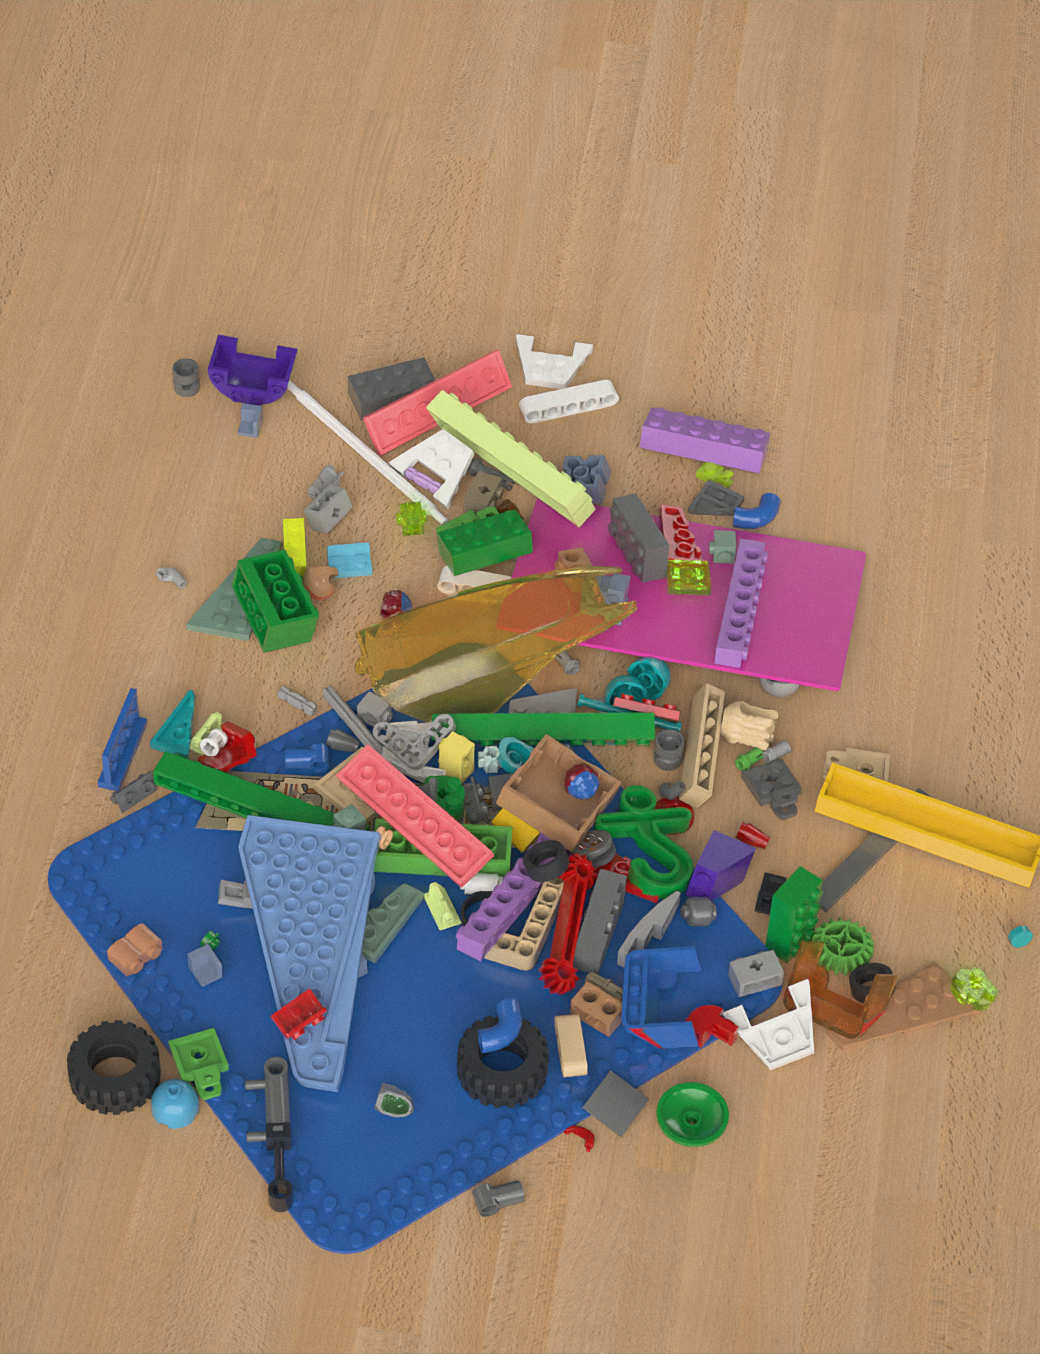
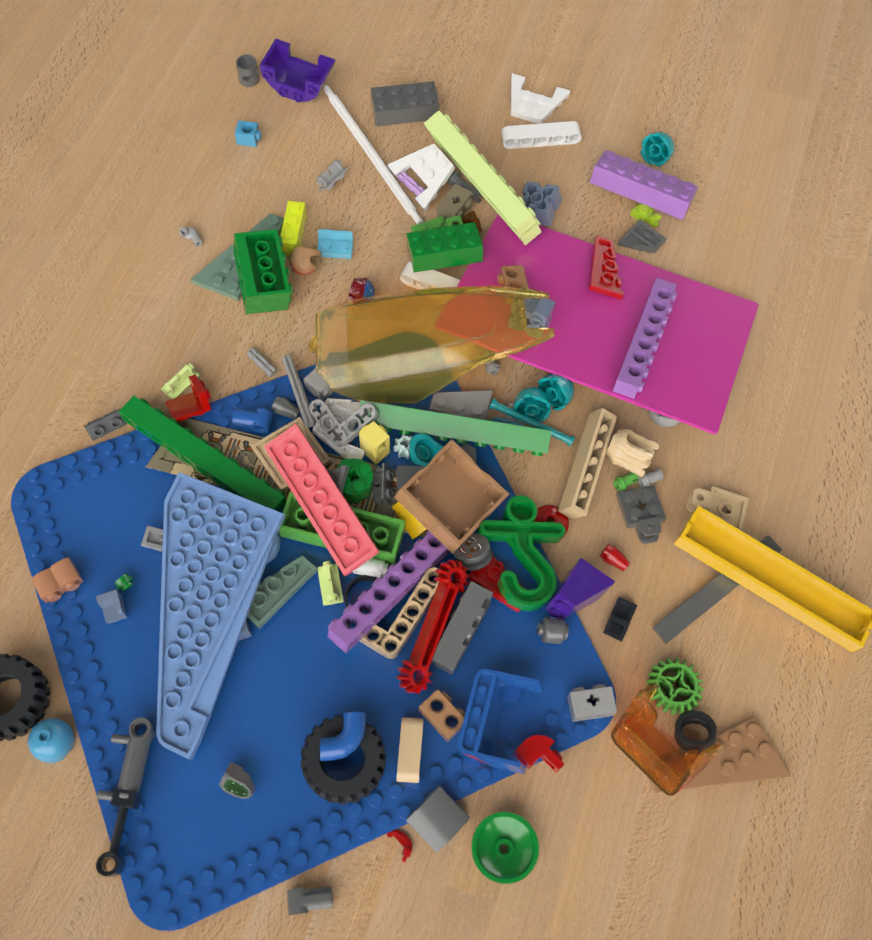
camera: 10 degrees right, 15 degrees up
blue fence [98,688,147,791] -> none
teal wing [150,690,196,759] -> none
bright green plate [168,1028,229,1100] -> none
white bush [200,729,228,757] -> none
sand blue panel [238,403,263,438] -> none
red bracket [270,988,327,1040] -> none
light grey brick [303,484,353,534] -> none
sand green brick [333,804,366,831] -> none
coral plate [363,350,512,455] -> none
light nougat bush [376,826,393,849] -> none
clear neon green brick [396,502,427,536] -> none
black tyre [523,840,570,882] -> none
blue piece [564,763,599,800] -> none
dark tan axle [585,972,623,1000] -> none
dark grey brick [608,494,669,583] -> none
wing [613,694,681,720] -> none
light grey slope [617,891,681,968] -> none
dark grey wheel [654,729,684,771] -> none
dark grey arm [658,781,686,801] -> none
clear neon green plate [666,560,711,595] -> none
sand green brick [709,530,736,564] -> none
white wing [723,979,814,1071] -> none
blue cylinder [733,493,781,529] -> none
green brick [765,866,823,964] -> none
clear neon green plate [950,968,998,1011] -> none
teal tile [1008,926,1033,948] -> none
none -> dark azure brick [235,120,261,147]
none -> teal cylinder [641,131,675,166]

